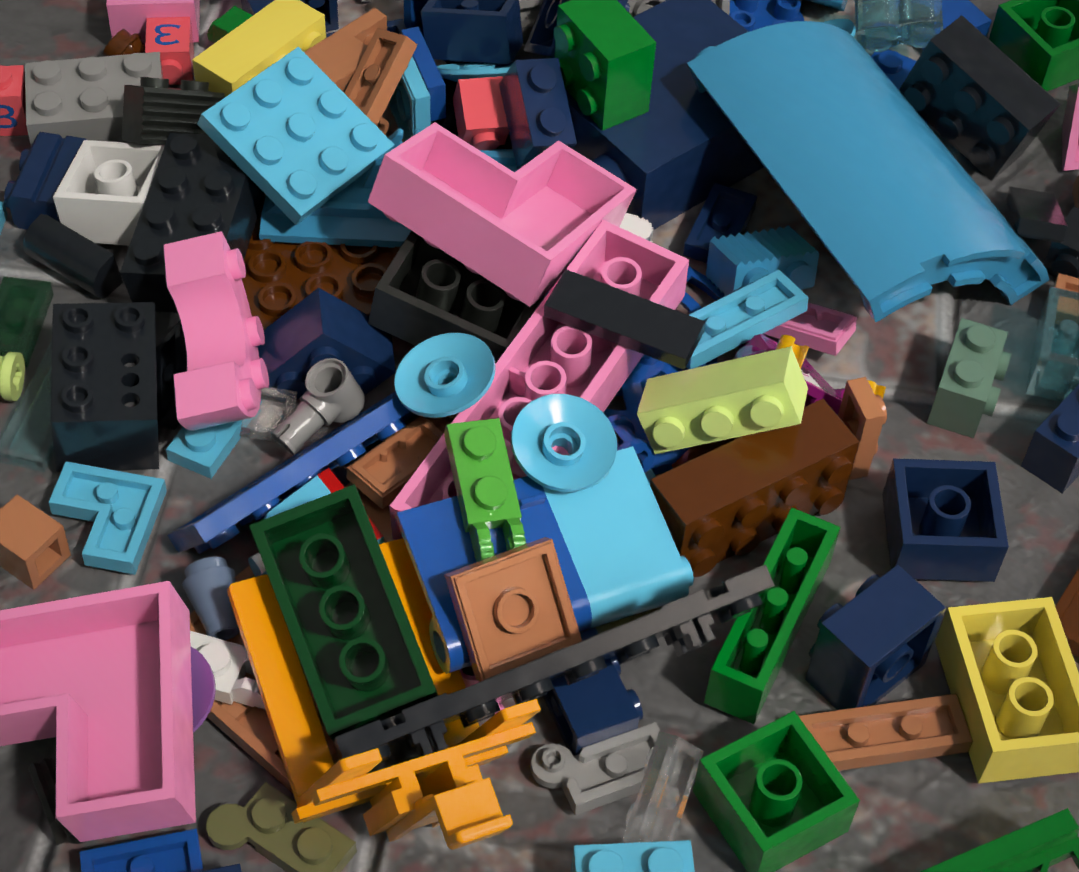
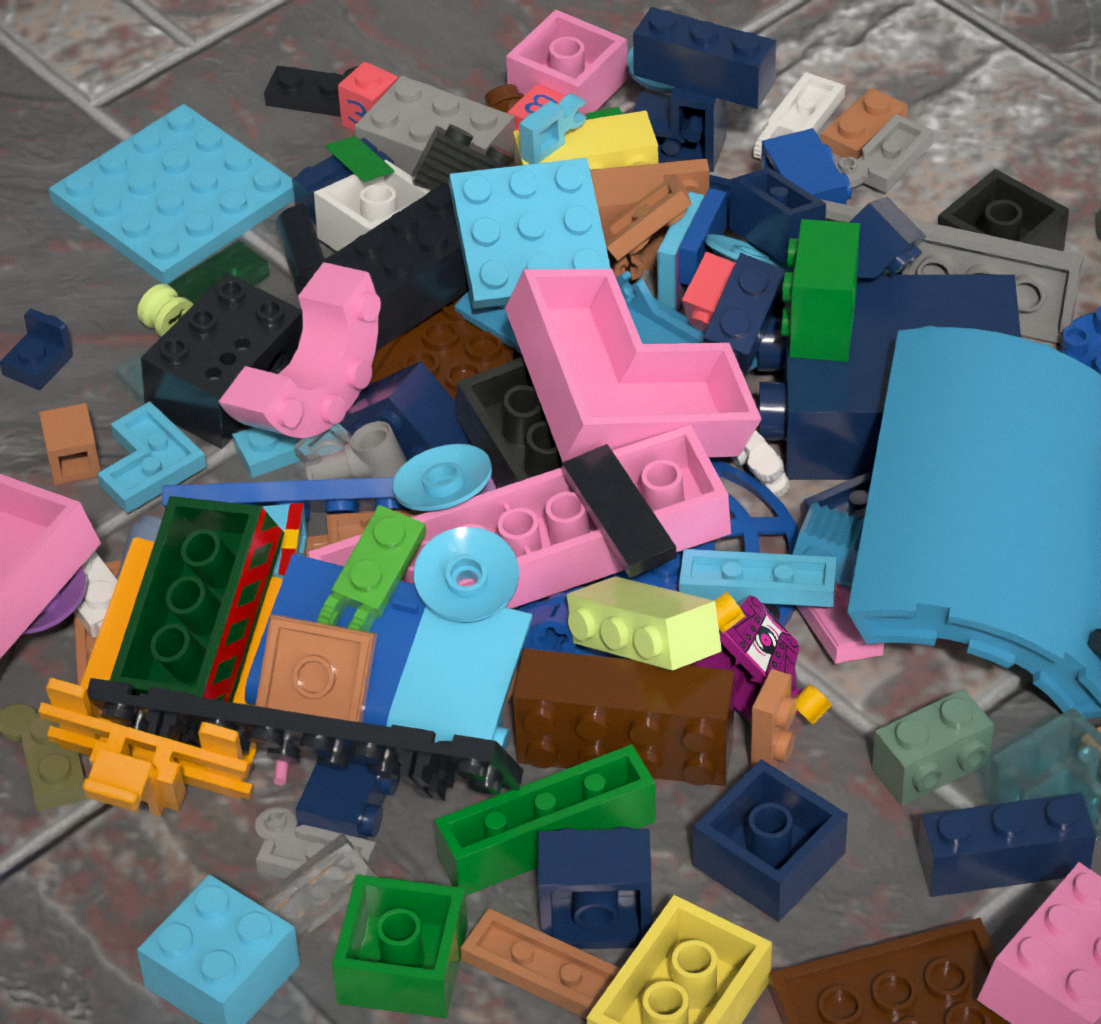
camera: 45 degrees right, 5 degrees down
none -> green sticker [325,136,394,182]
none -> medium azure plate [519,93,587,164]

